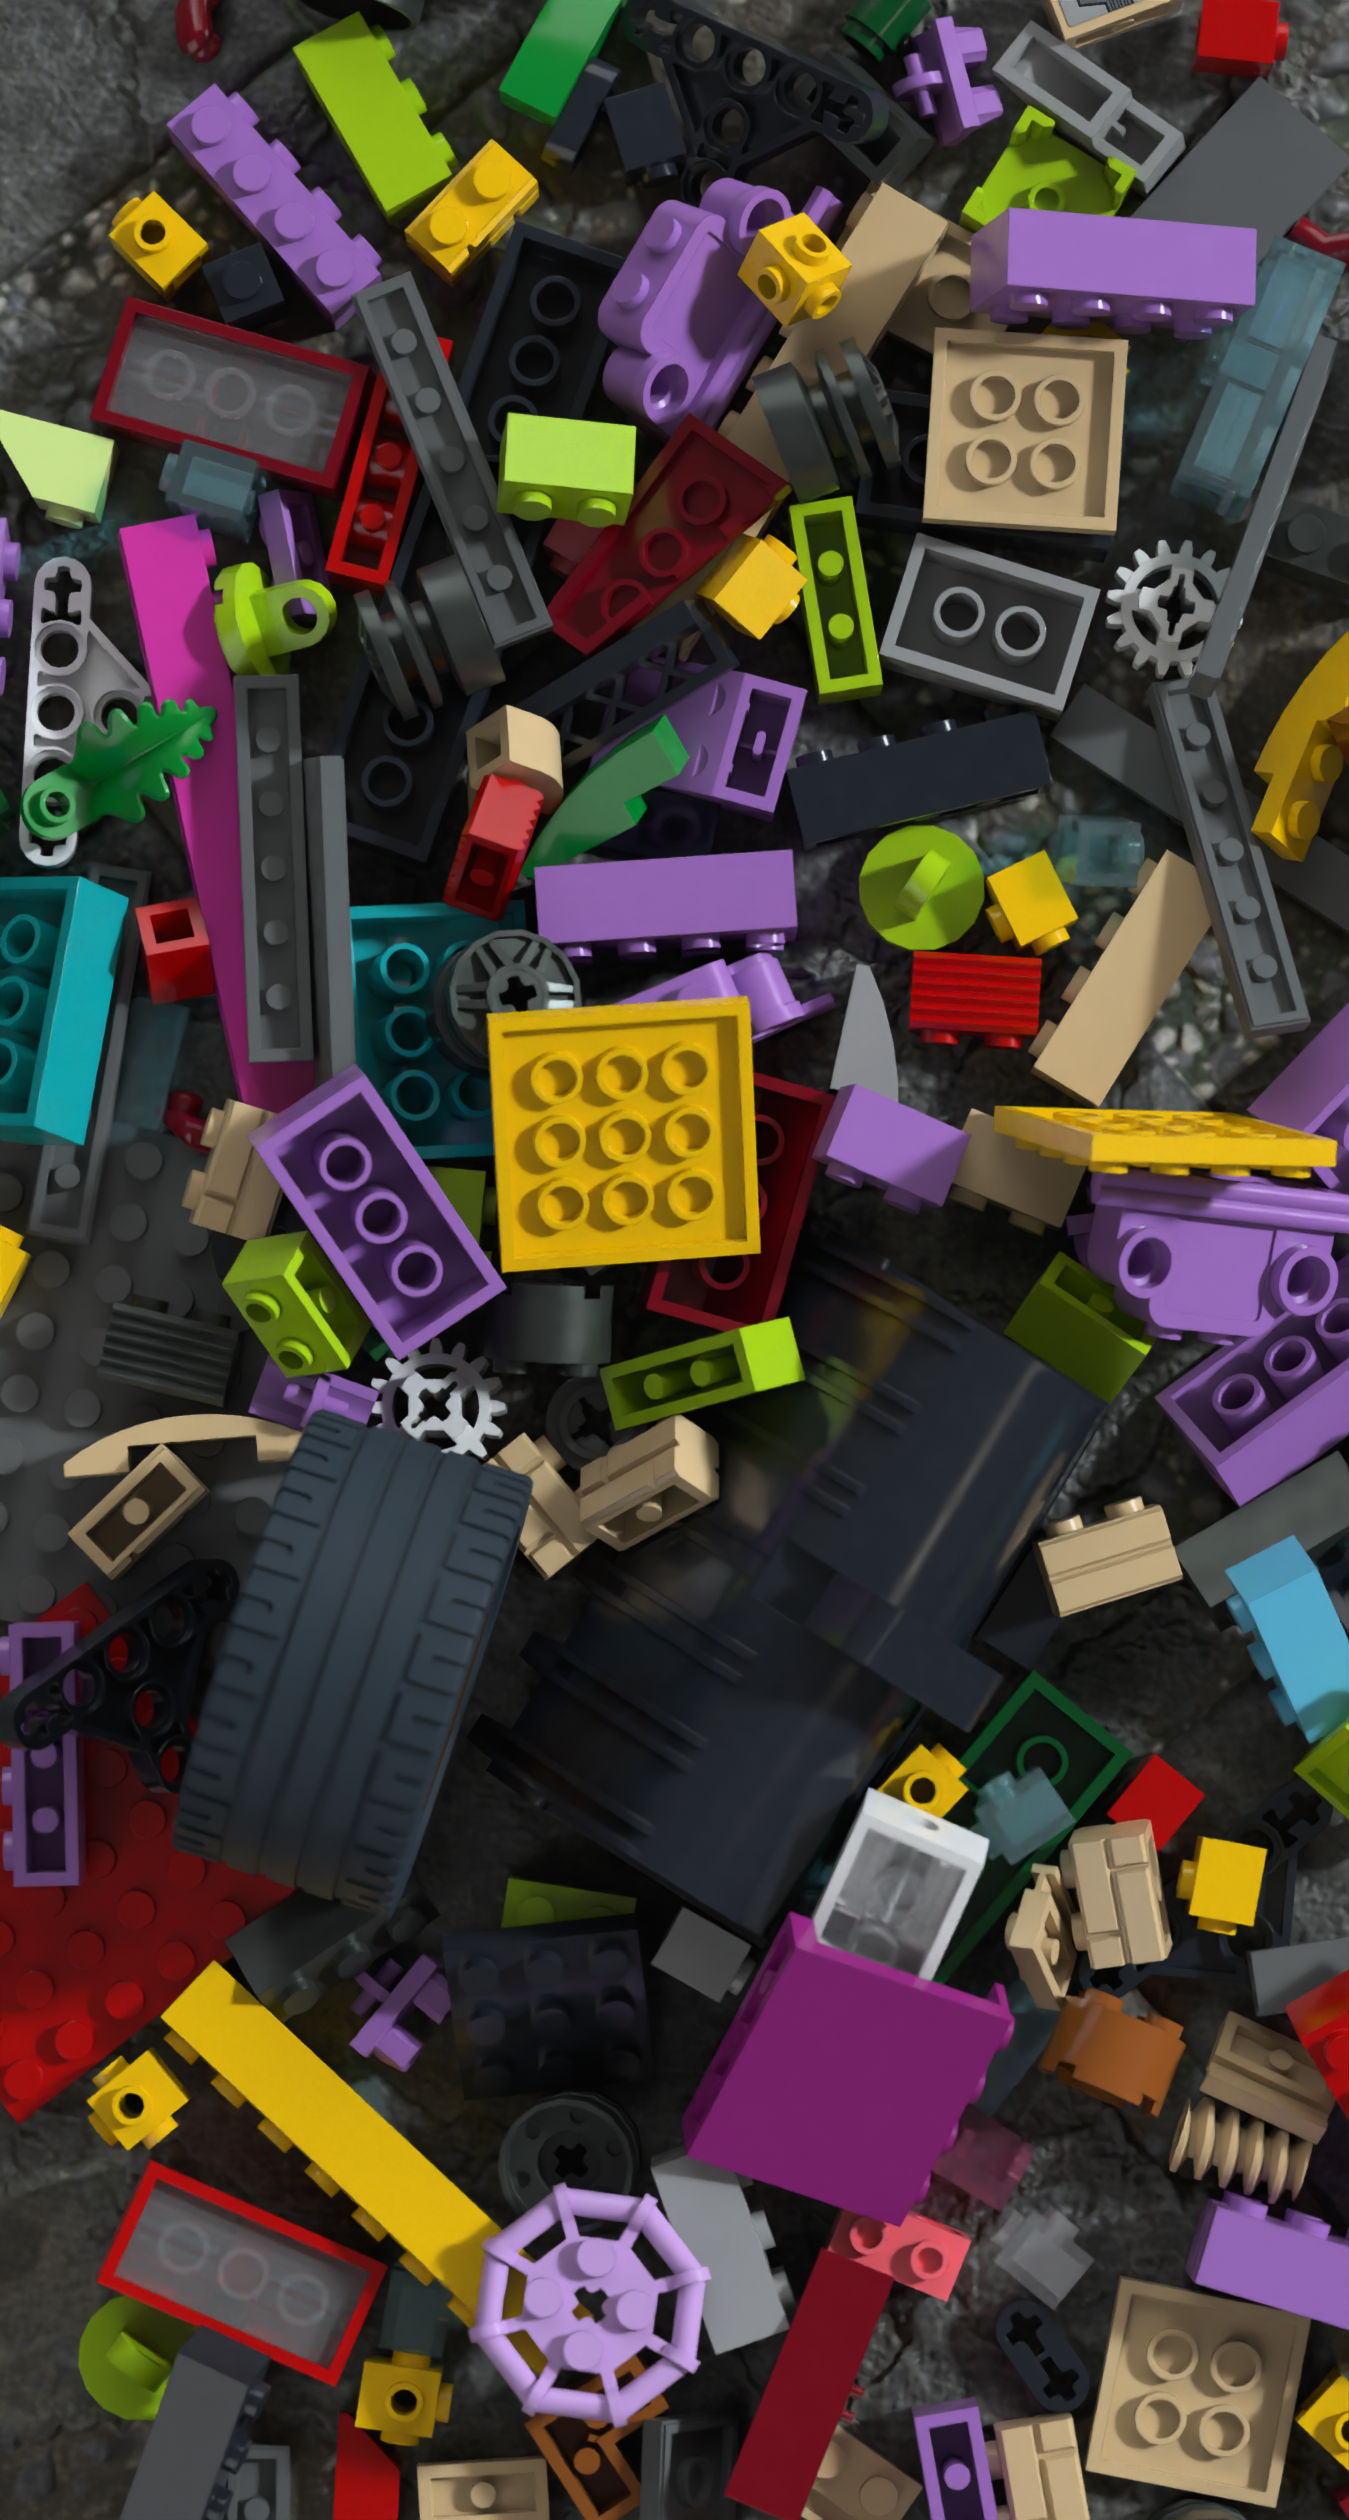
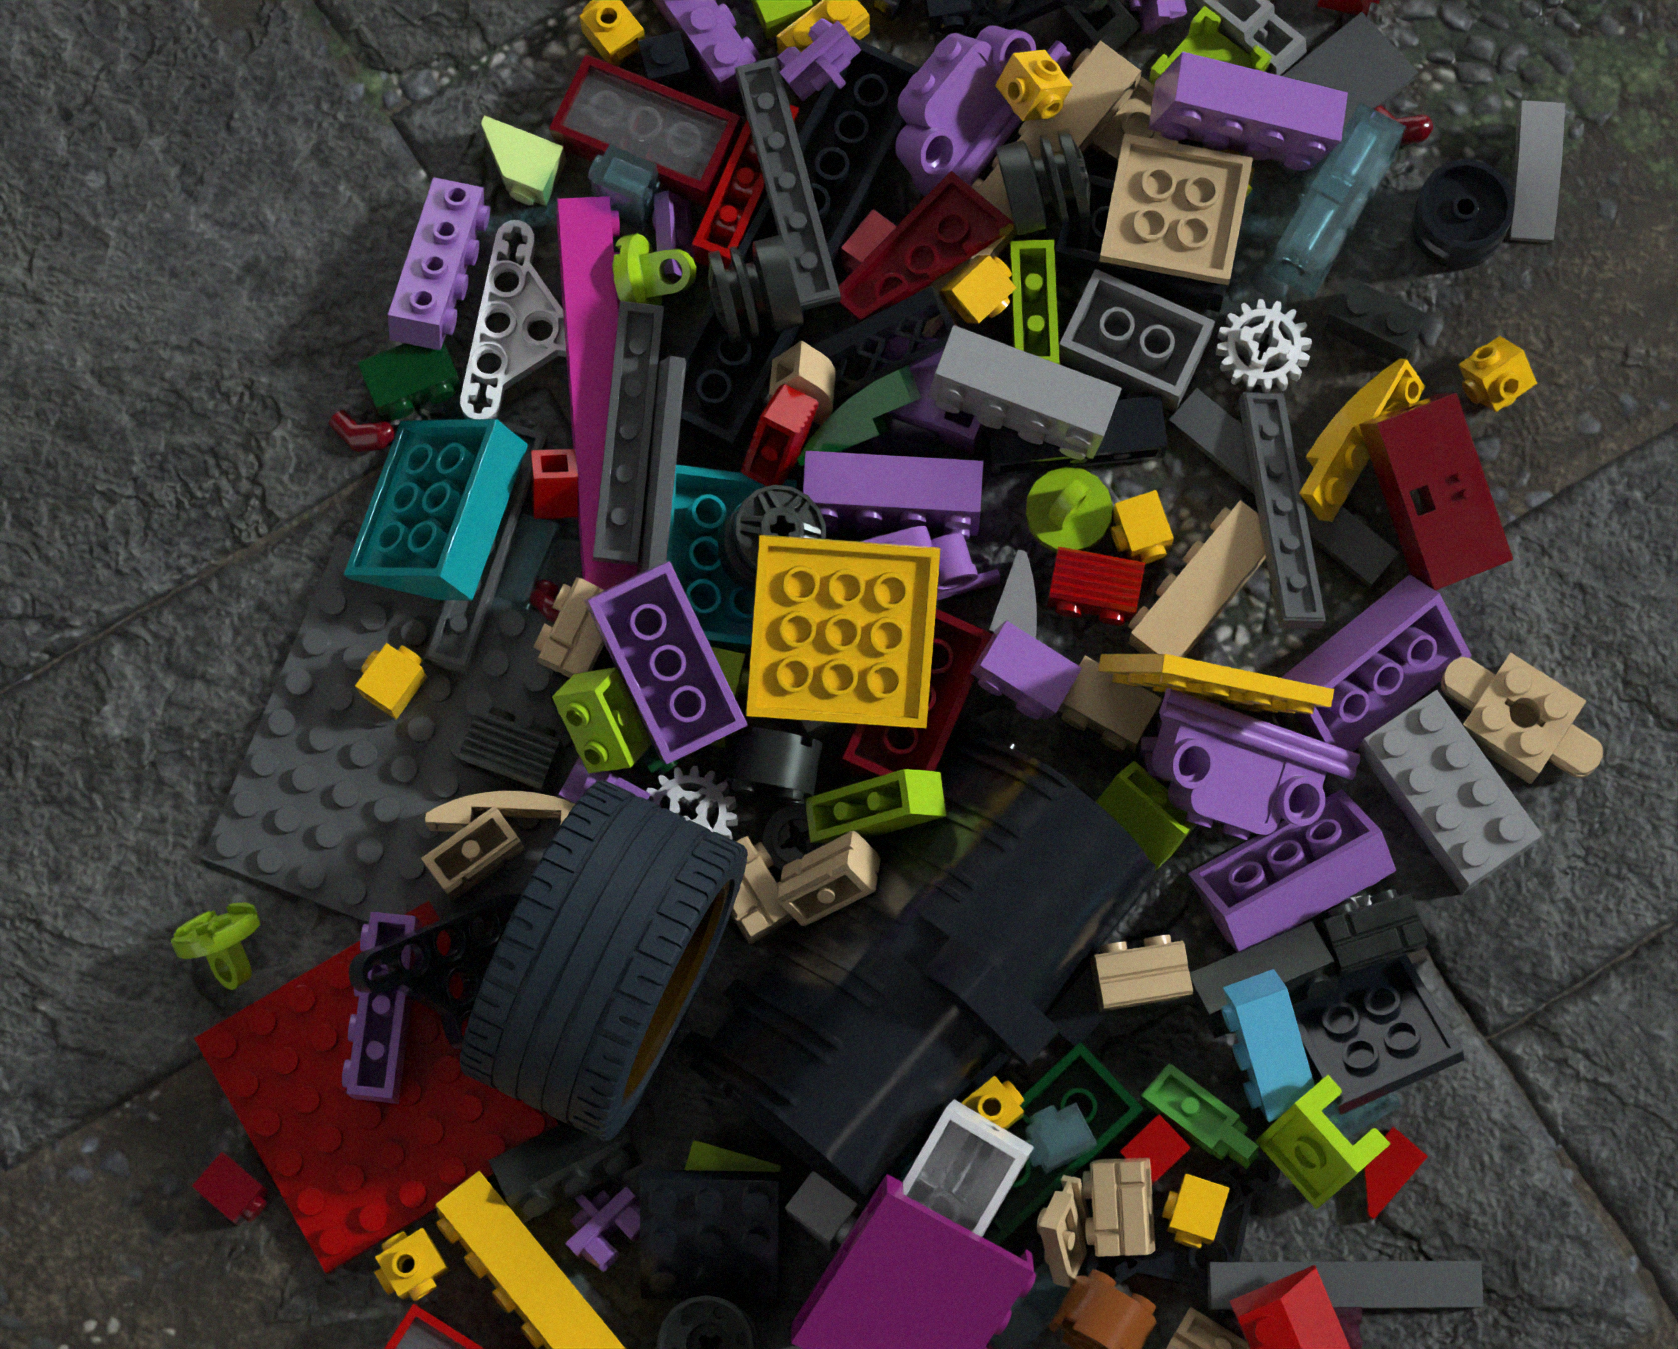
camera: 10 degrees right, 10 degrees down
green plant [20,699,218,841] -> none
lime brick [497,413,636,527] -> none
clear light blue brick [1055,814,1145,888] -> none
dark grey tile [1186,334,1339,700] -> none
none -> medium lavender hips [777,18,861,101]
none -> light grey brick [928,325,1122,460]
none -> bright green hinge [1141,1063,1259,1169]

